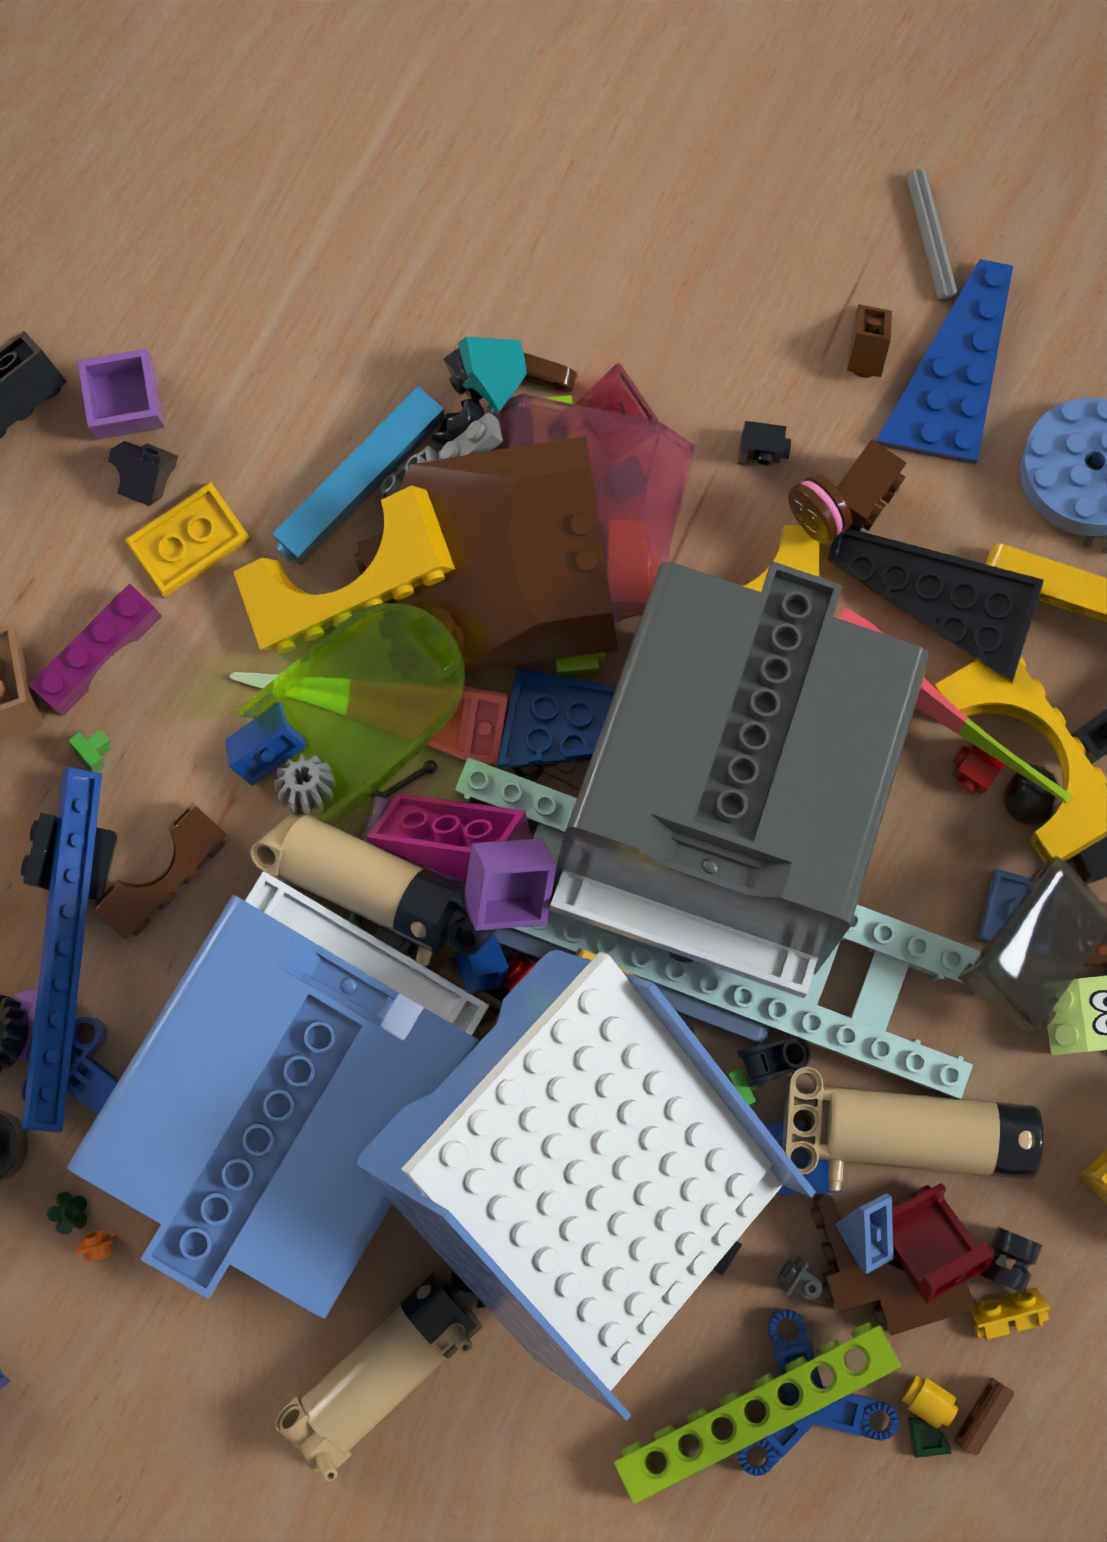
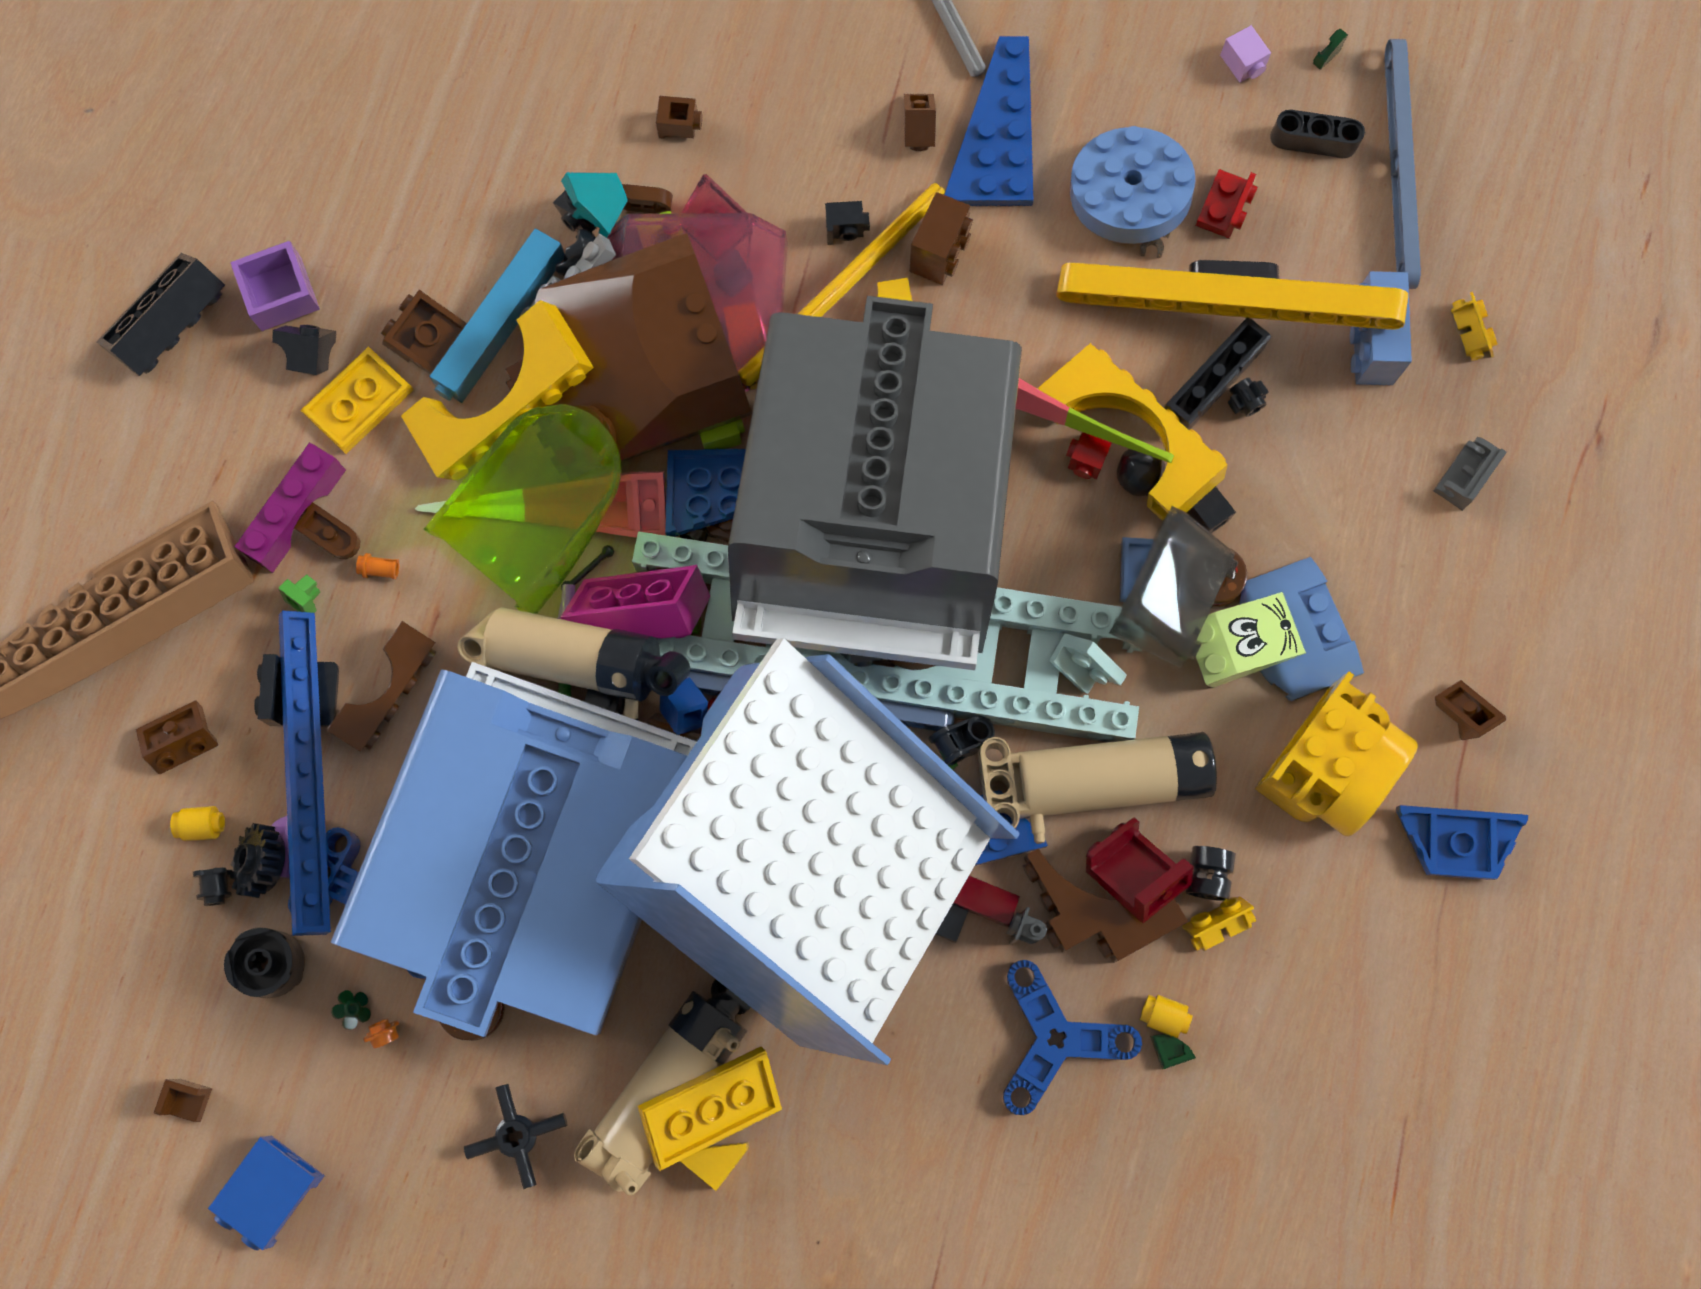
camera: 10 degrees left, 5 degrees down
blue panel [225,701,307,786] -> none
light grey gear [274,753,336,815] -> none
medium lavender piece [463,838,557,931] -> none
lime brick [614,1322,902,1504] -> none
reddish brown head [788,474,852,544] -> none
black wing [828,528,1044,684] -> none
medium blue slope [835,1193,894,1274] -> none
reddish brown slope [954,1378,1014,1455] -> none
none -> reddish brown plate [294,502,361,559]
none -> orange pin [356,553,400,580]
none -> reddish brown plate [381,290,467,375]
none -> black bar [464,1084,568,1189]
none -> yellow tile [637,1046,782,1171]
none -> reddish brown brick [656,96,702,139]
none -> yellow slope [680,1142,749,1191]
none -> yellow axle [738,183,945,387]
none -> dark red slope [953,876,1020,928]
none -> light aqua bracket [1050,633,1127,694]

